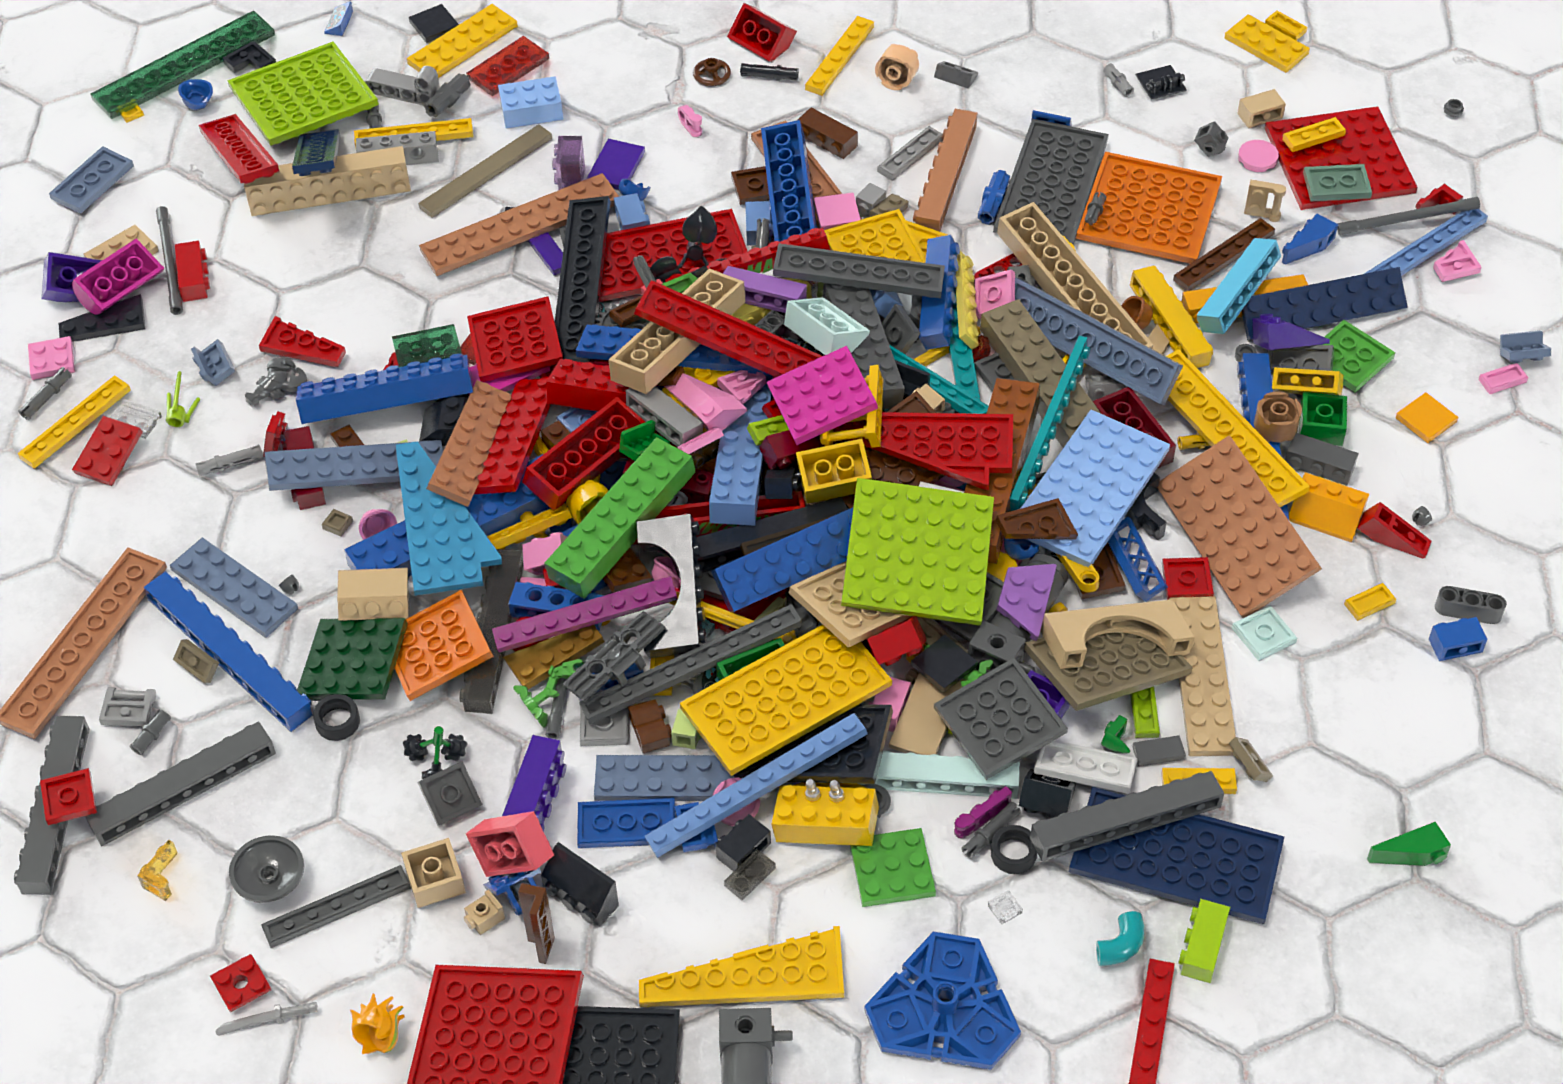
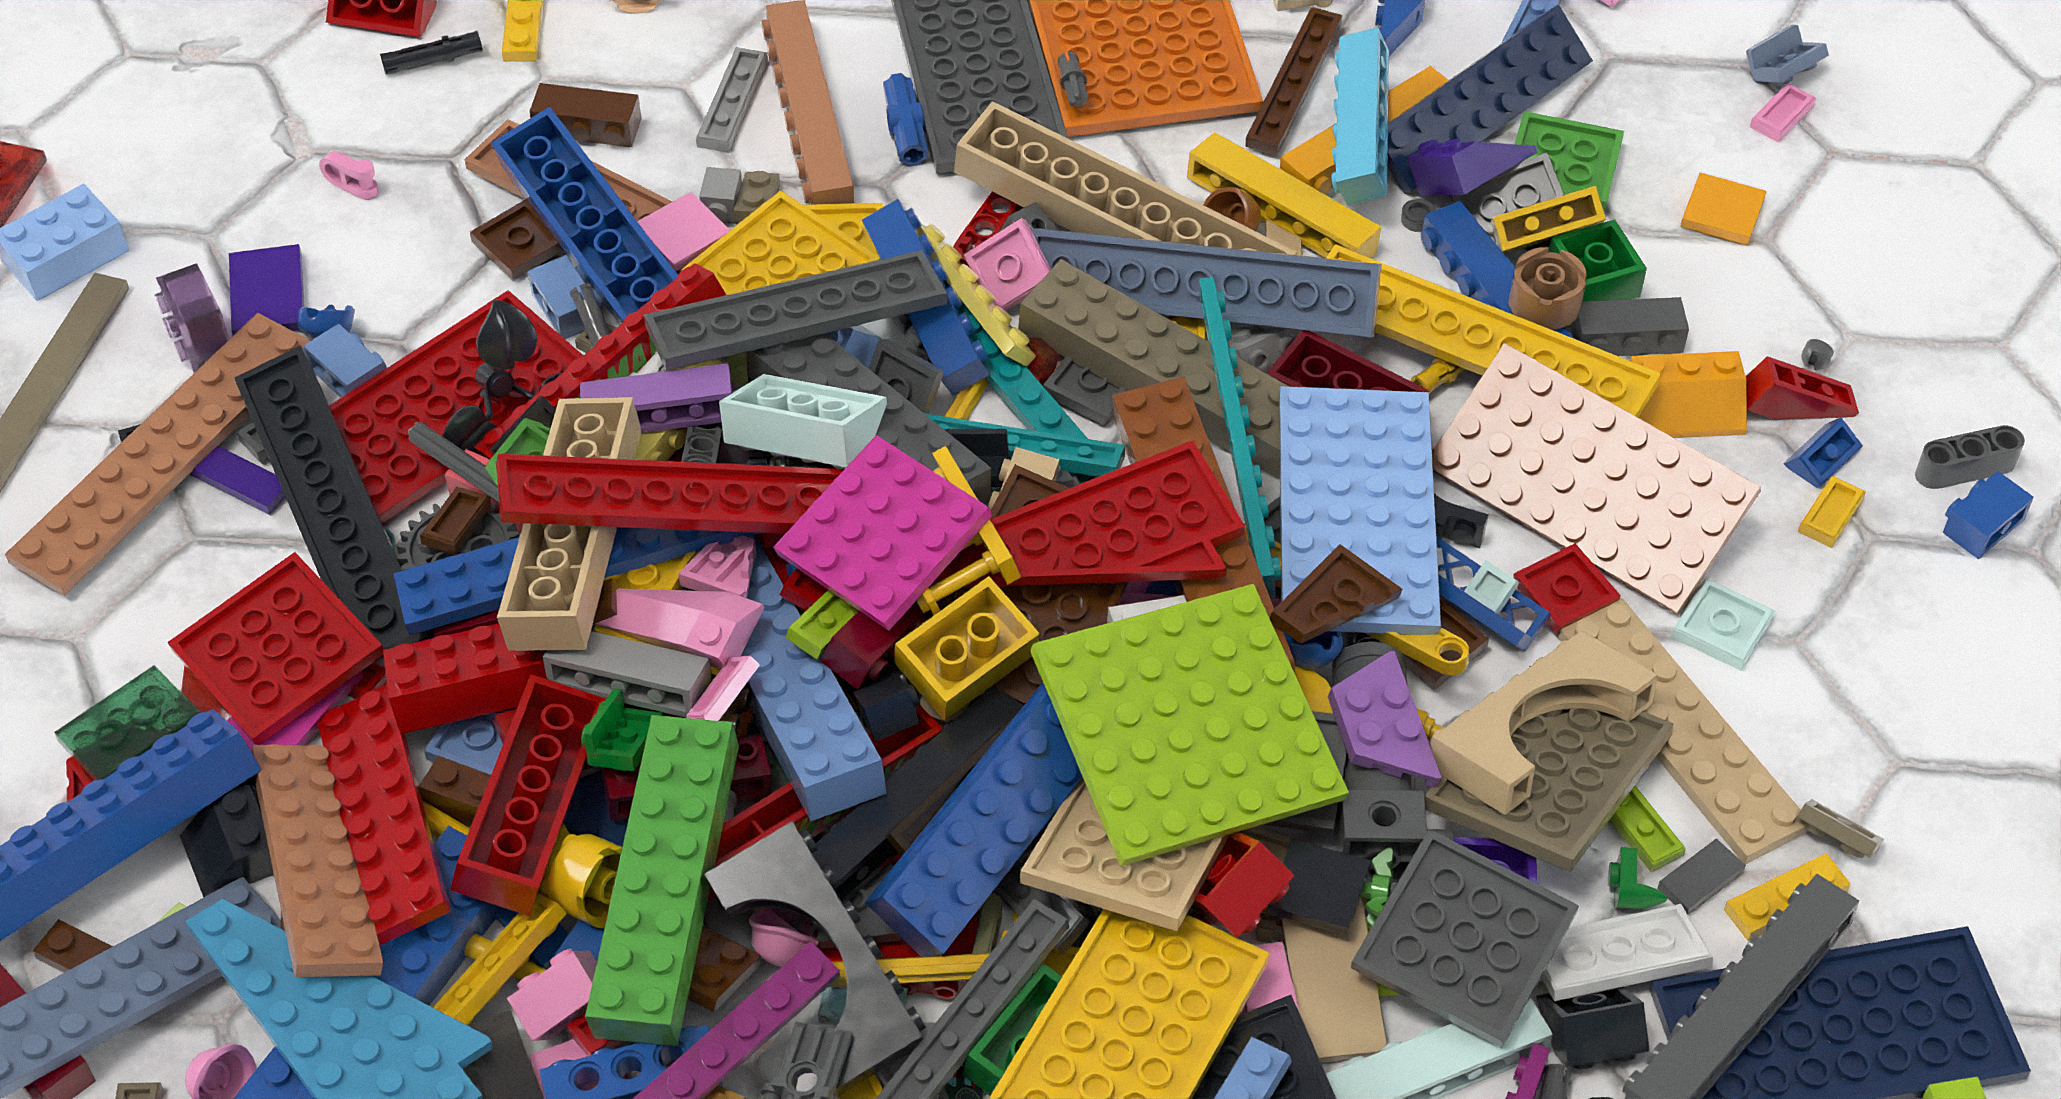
camera: 30 degrees left, 0 degrees up
reddish brown piece [693,58,731,86] -> none
none -> light aqua plate [1464,560,1520,614]
none -> blue slope [1783,417,1863,488]

